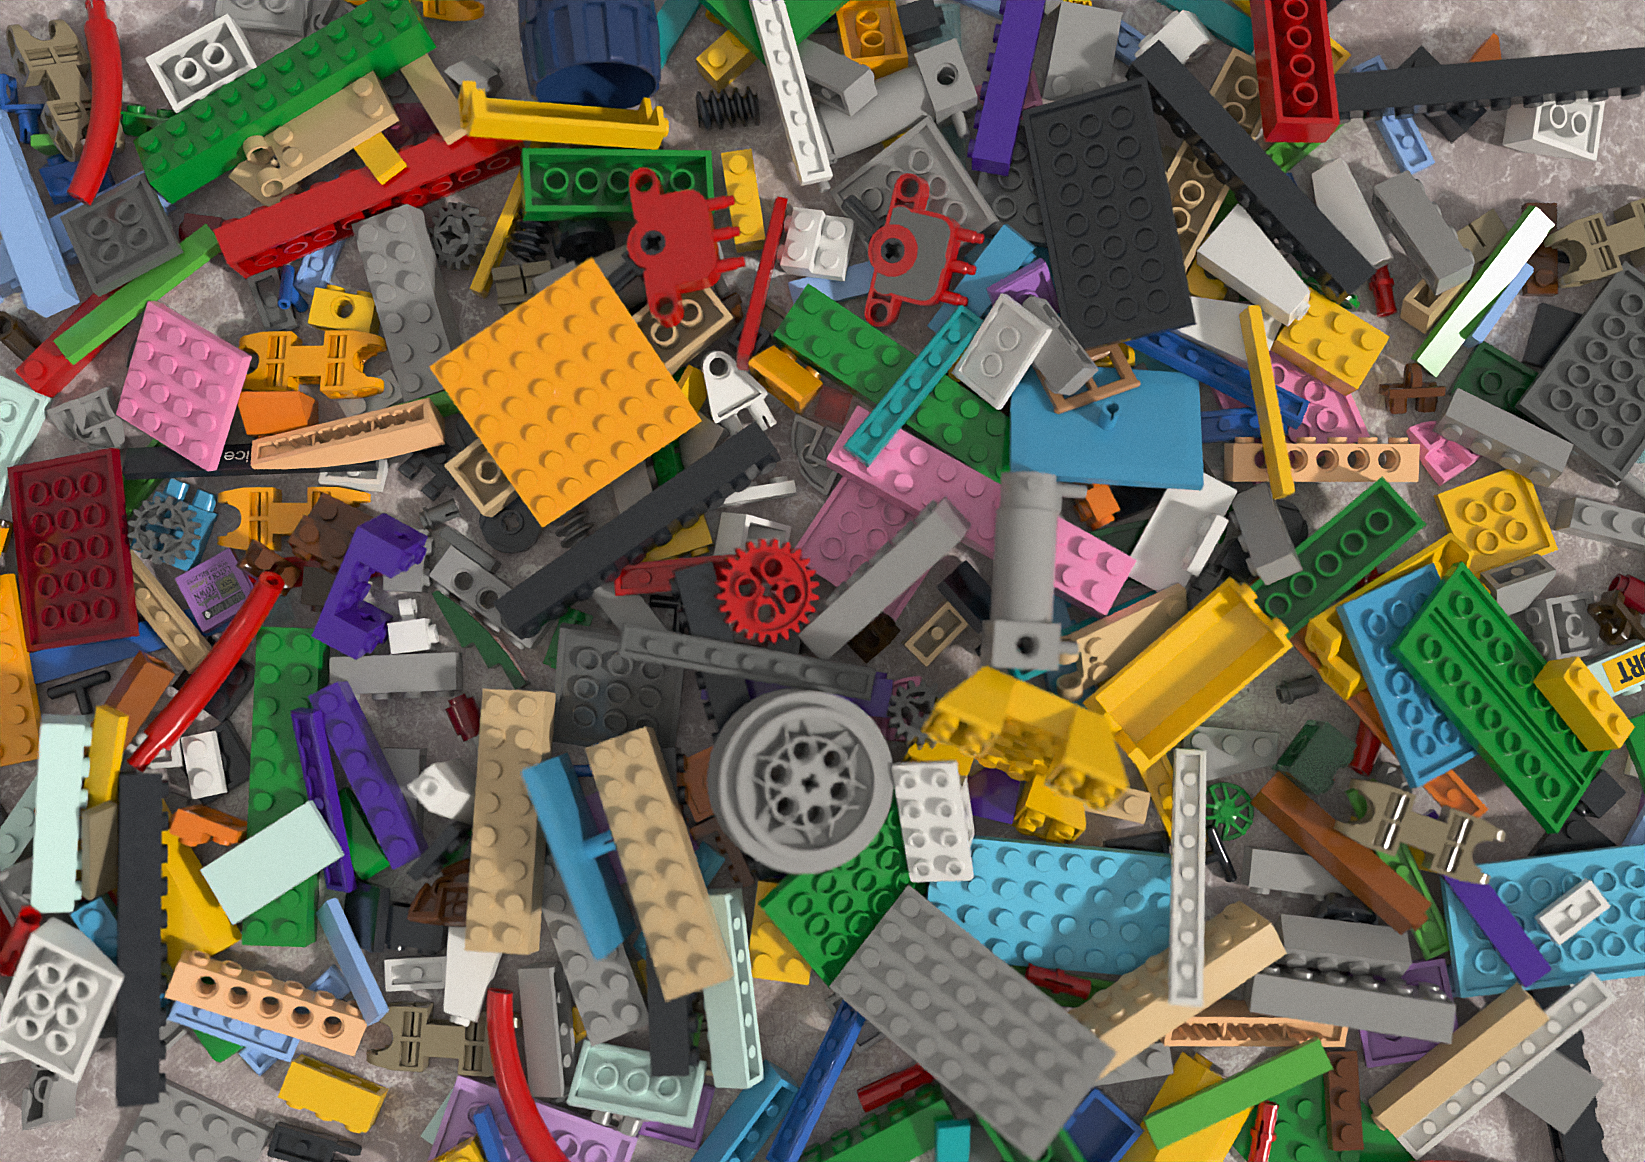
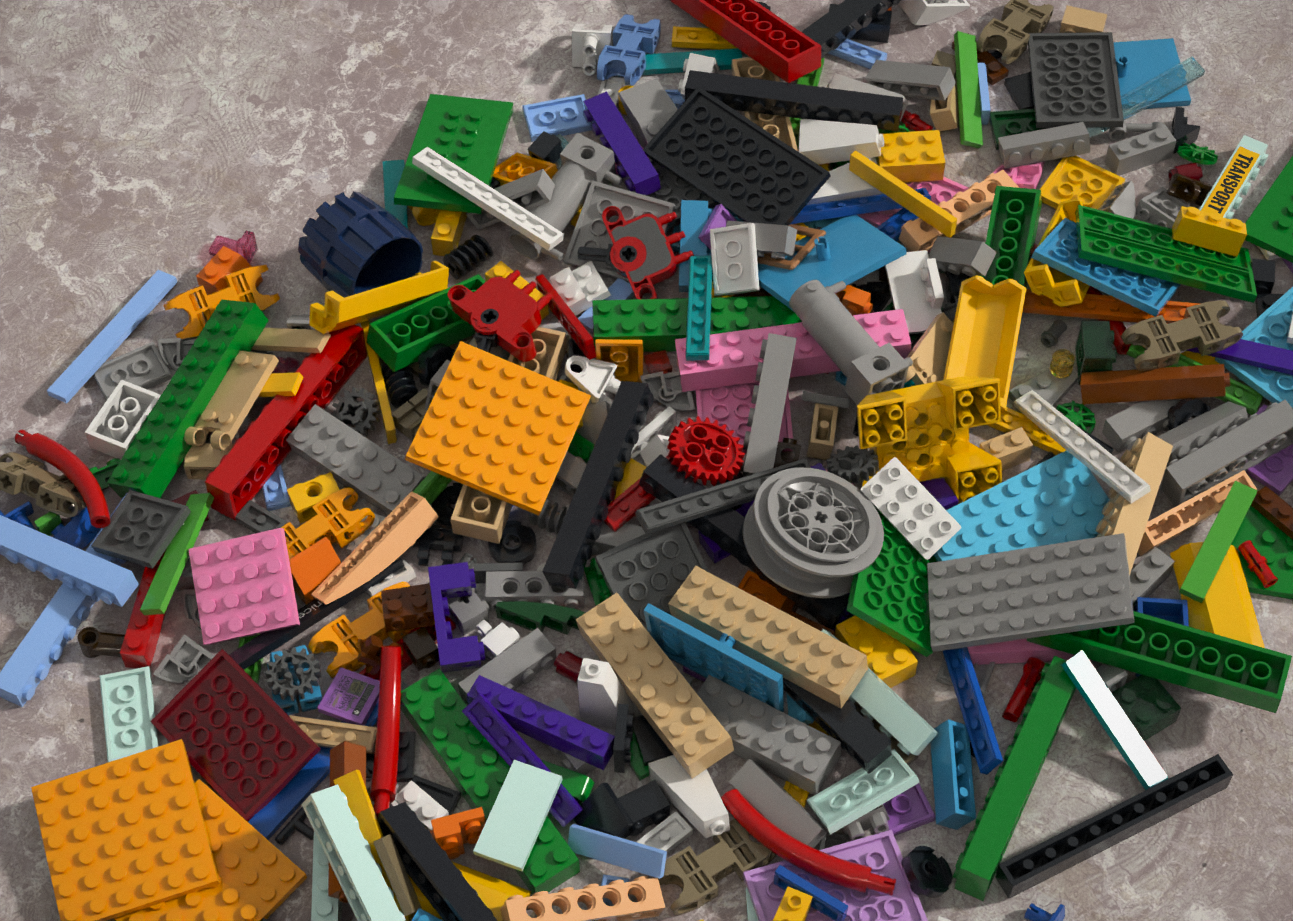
camera: 35 degrees left, 30 degrees down
blue piece [277,265,309,313] -> none
reddish brown brick [407,858,471,927] -> none
reddish brown hips [1379,362,1446,414] -> none
none -> clear yellow wheel [1049,349,1075,378]

